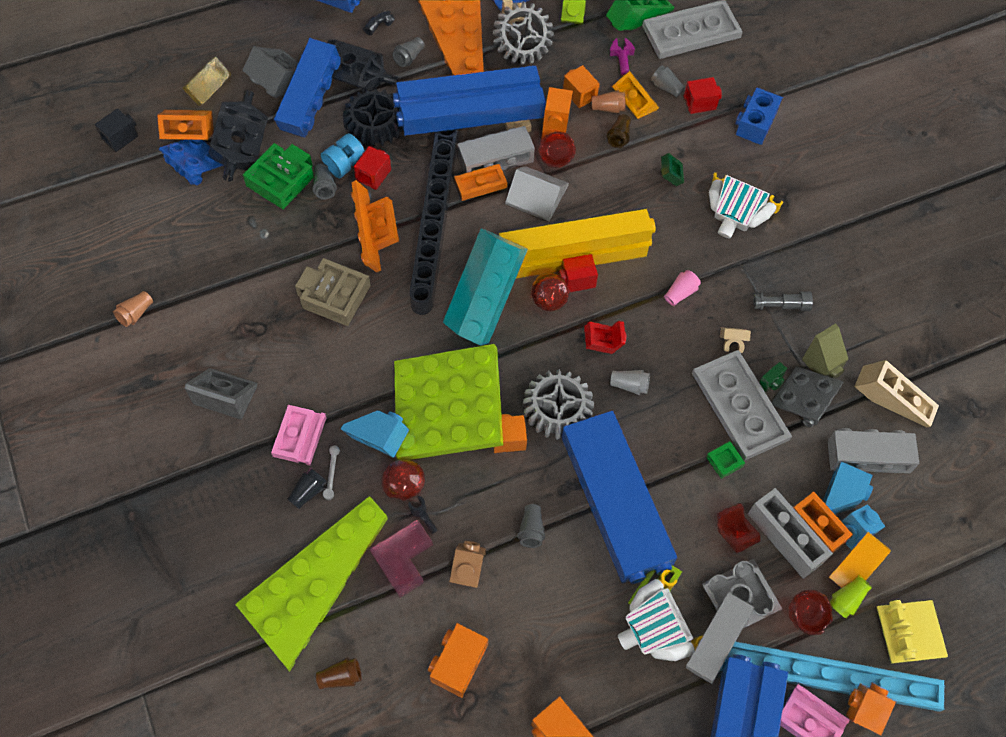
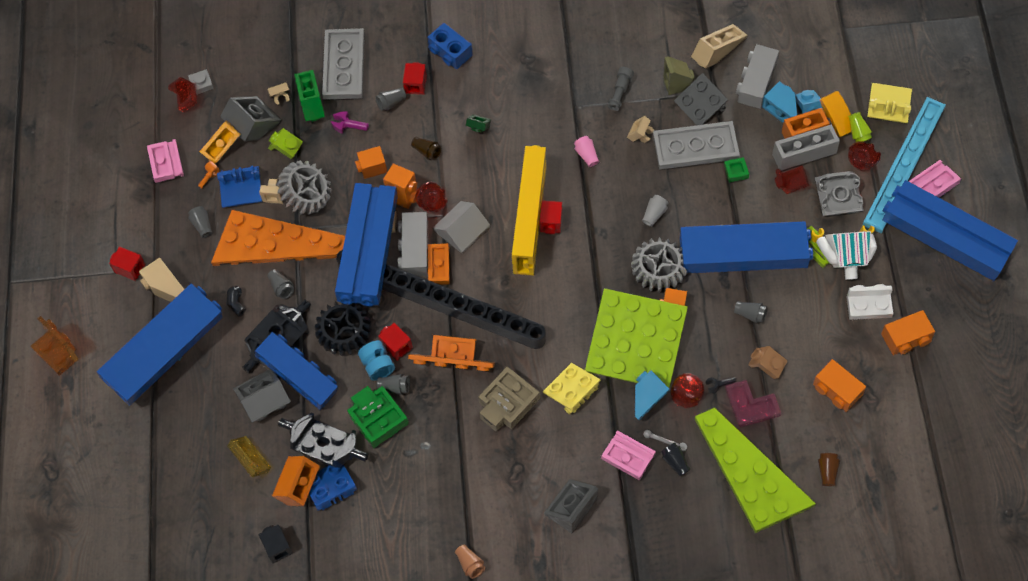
camera: 65 degrees left, 0 degrees up
teal slope [443,228,528,346] -> none
clear red hair [531,272,570,312] -> none
red bracket [584,320,627,354] -> none
nougat cone [592,90,625,114] -> none
light orange slope [612,71,659,119] -> none
light grey tile [686,592,754,684] -> none
white torso [709,172,783,239] -> none
dark green plate [759,362,788,393] -> none
orange brick [846,683,896,735] -> none
none -> light yellow hinge [543,363,601,414]
none -> white bracket [847,284,893,320]

